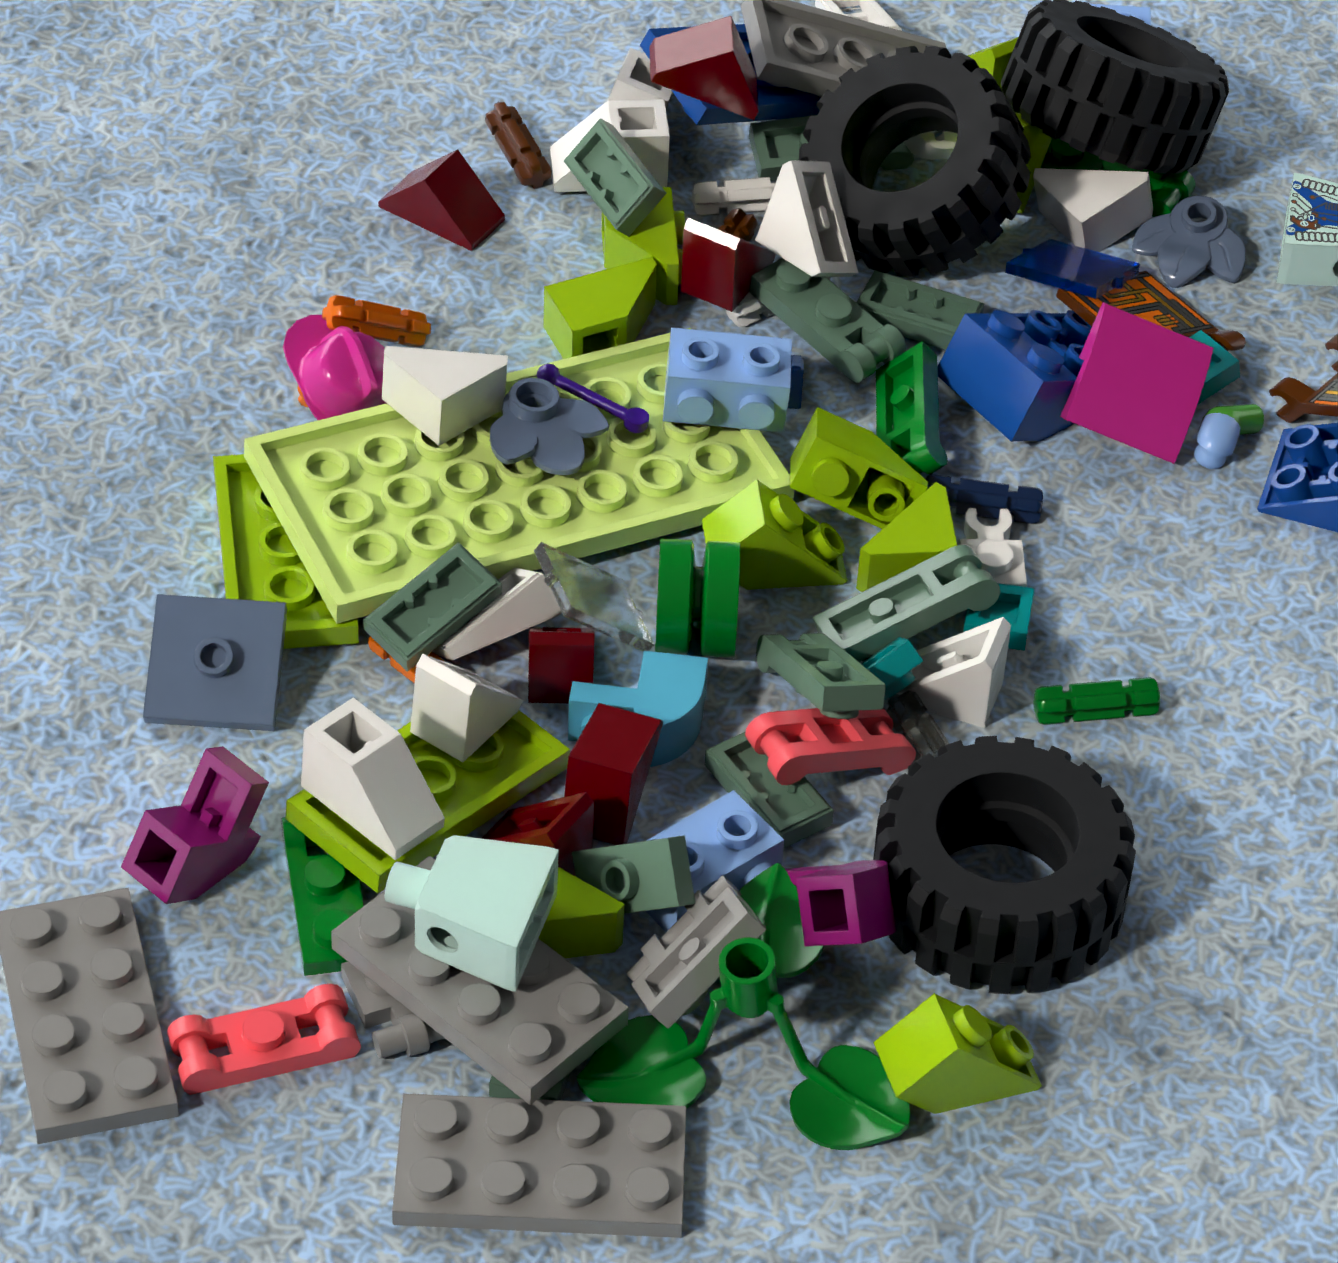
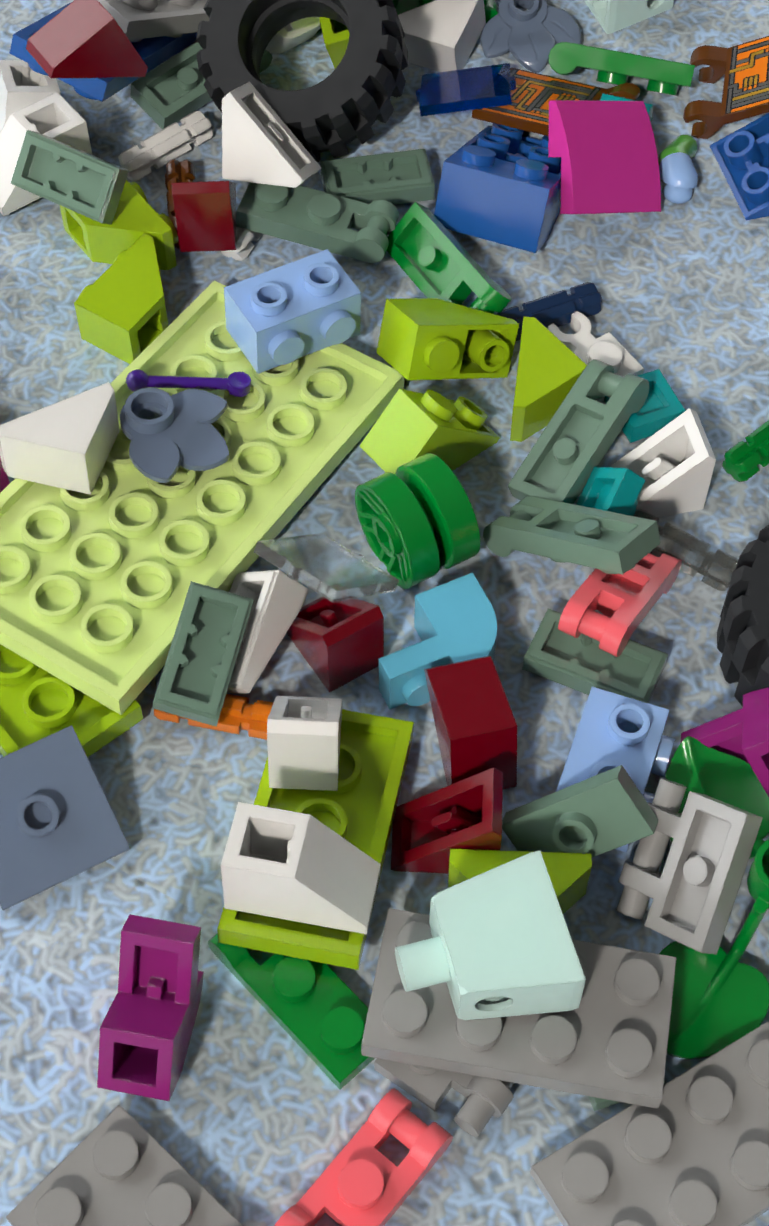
camera: 30 degrees left, 10 degrees up
none -> green plate [548,42,695,96]

